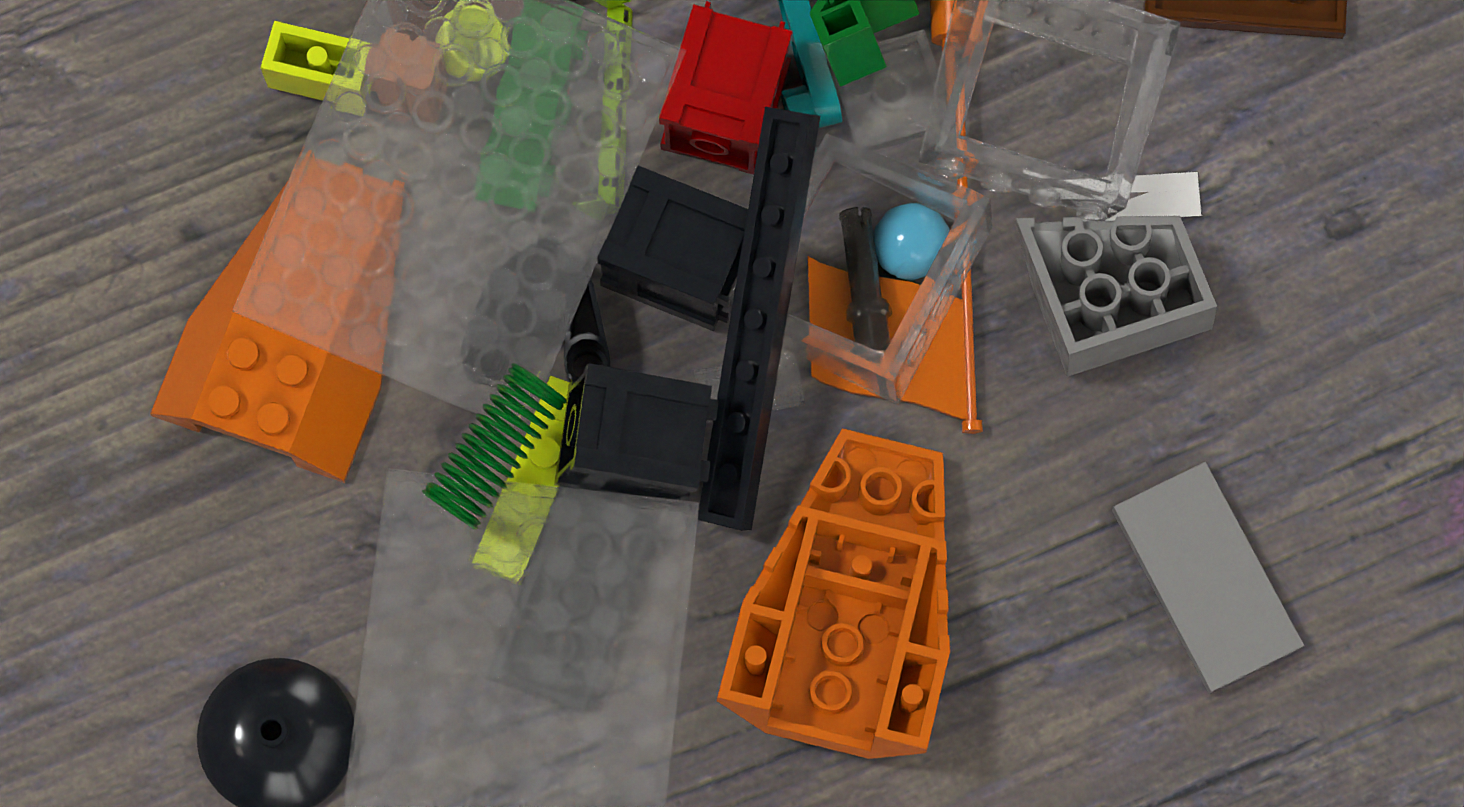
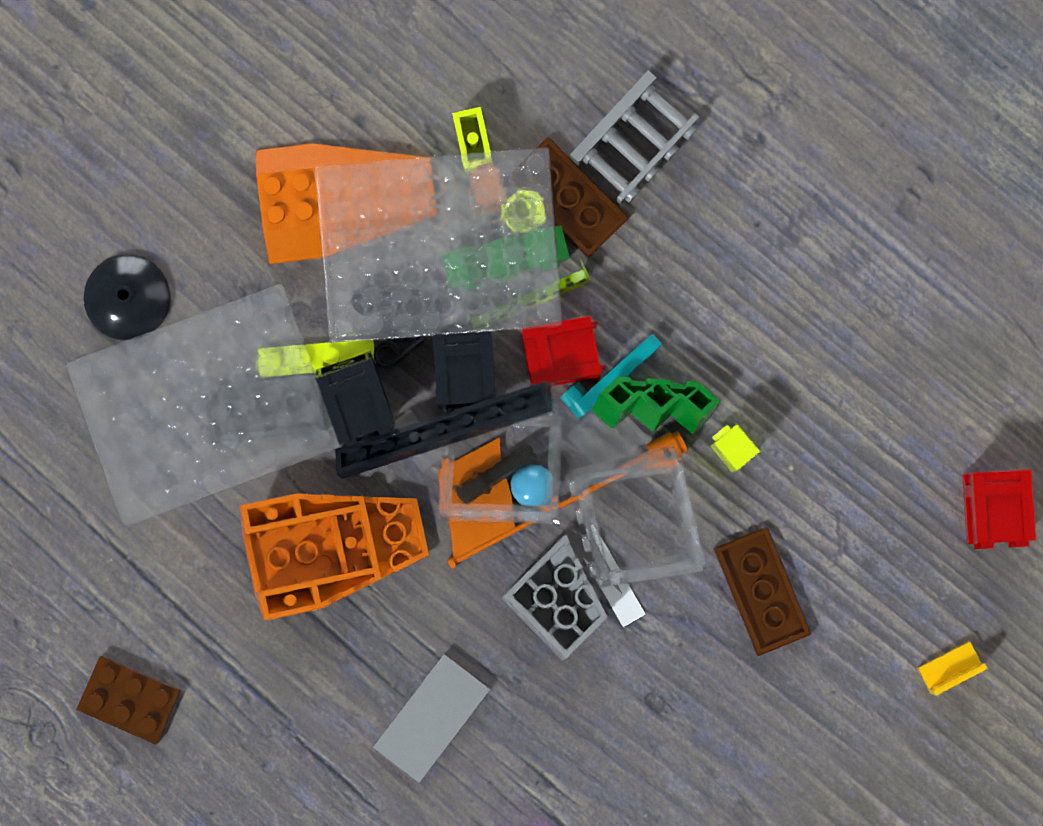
camera: 65 degrees right, 10 degrees up
green piece [422,363,567,530] -> none

